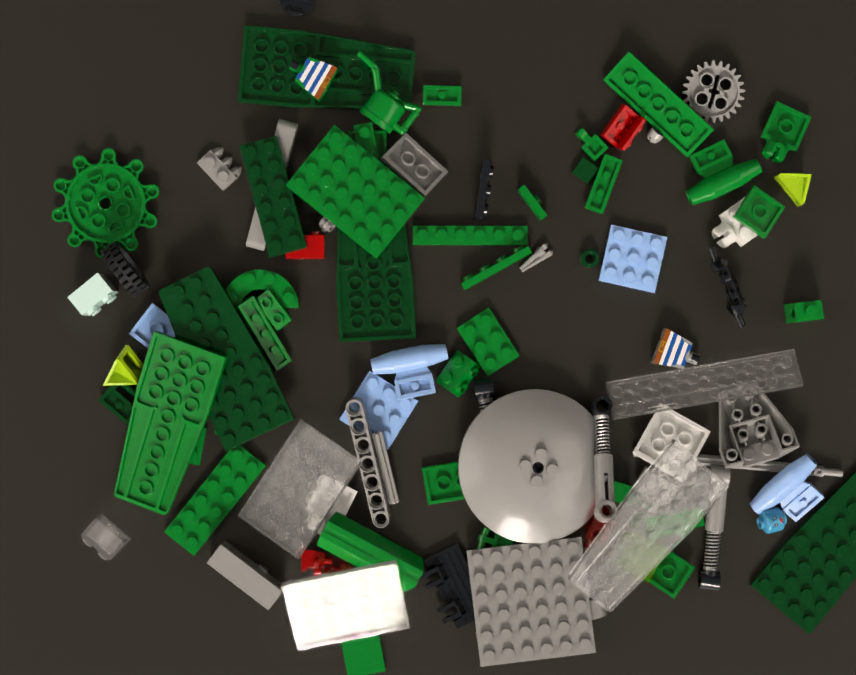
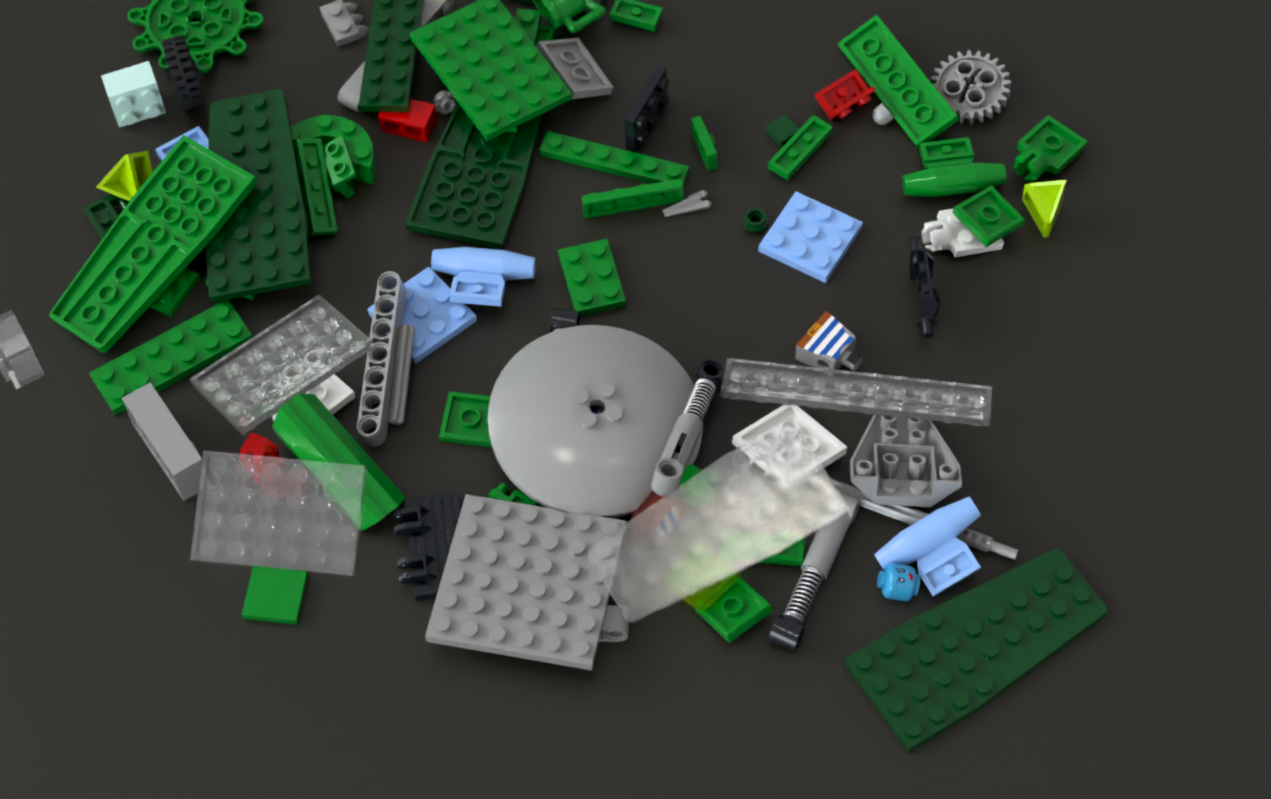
camera: 20 degrees right, 30 degrees down
green bracket [435,350,480,397] -> none
green plate [575,128,609,161] -> none
green torso [783,300,824,323] -> none

